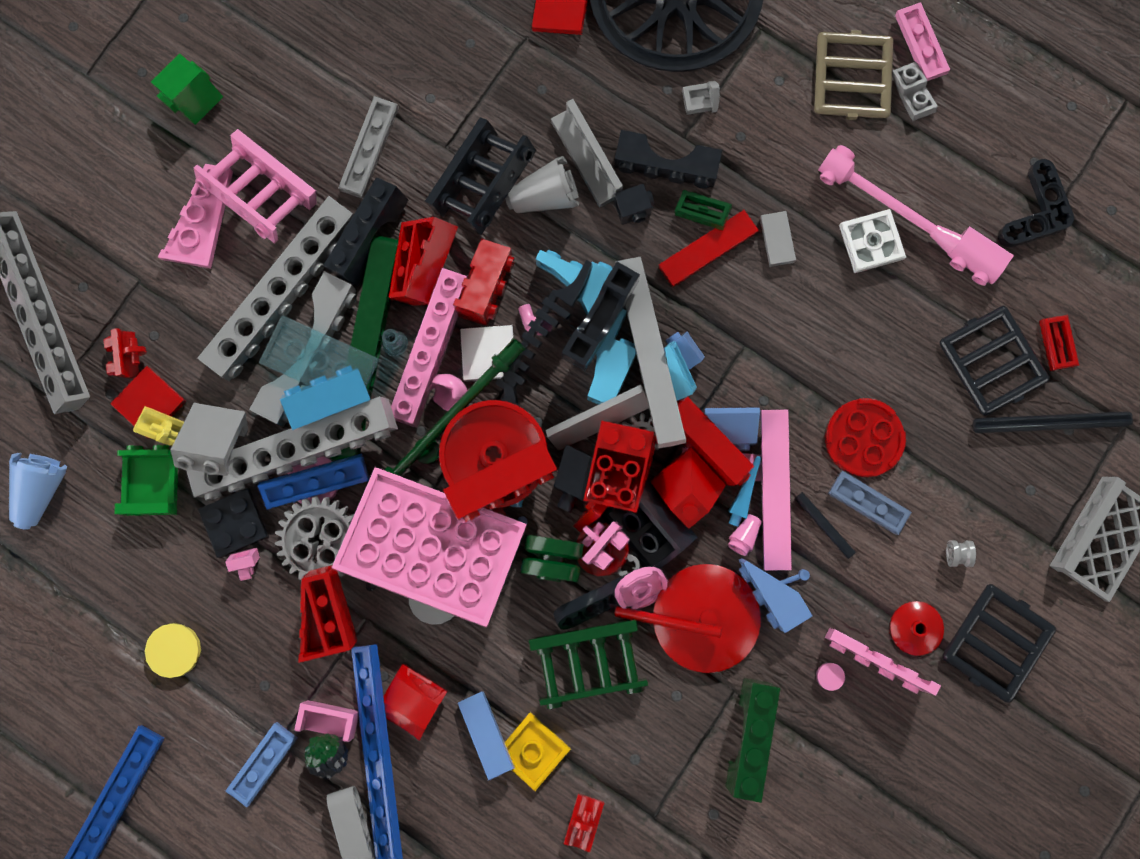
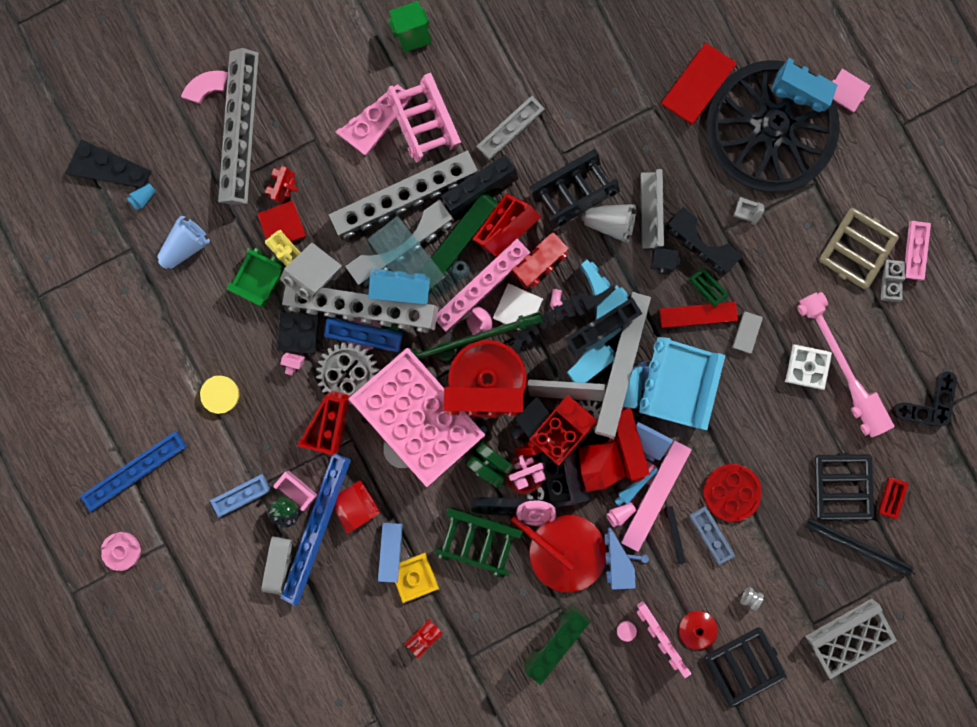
camera: 25 degrees right, 5 degrees up
none -> medium azure panel [639,337,725,430]

